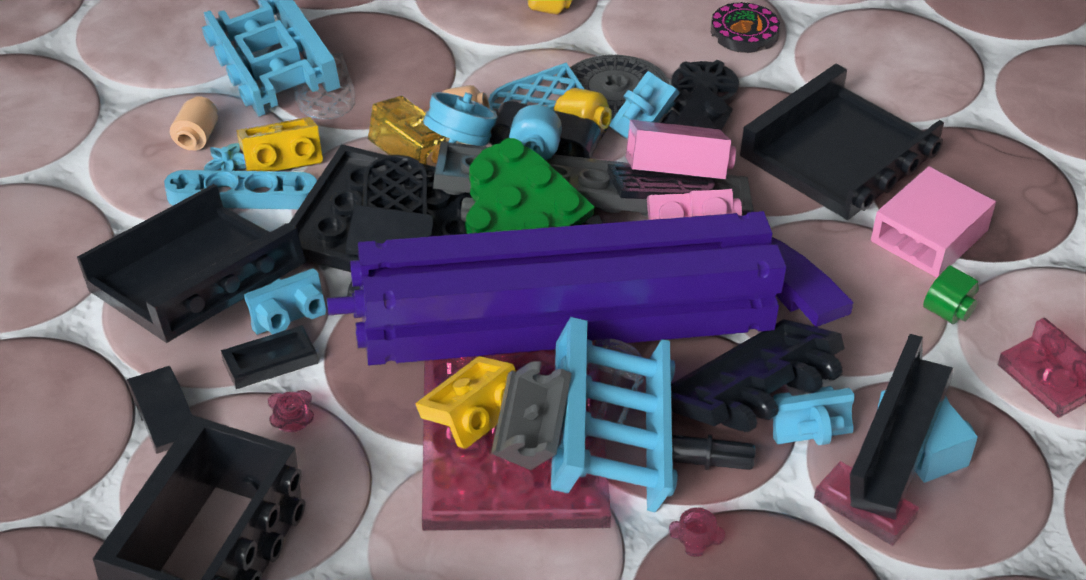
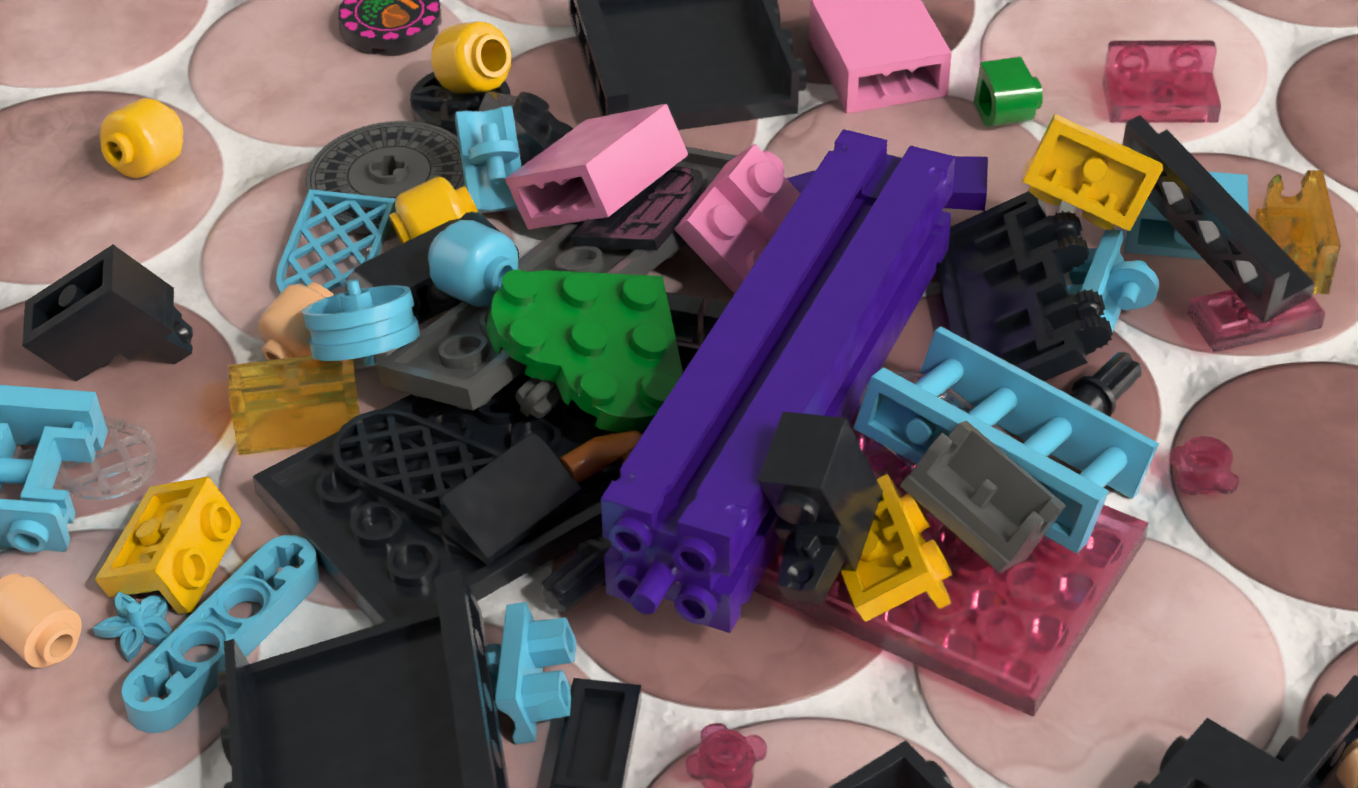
camera: 55 degrees left, 0 degrees up
none -> black hinge [22,244,193,381]
none -> yellow head [431,21,512,94]
none -> black hinge [758,411,883,604]
none -> yellow bracket [1022,113,1163,232]
none -> clear yellow hinge [1255,170,1341,294]

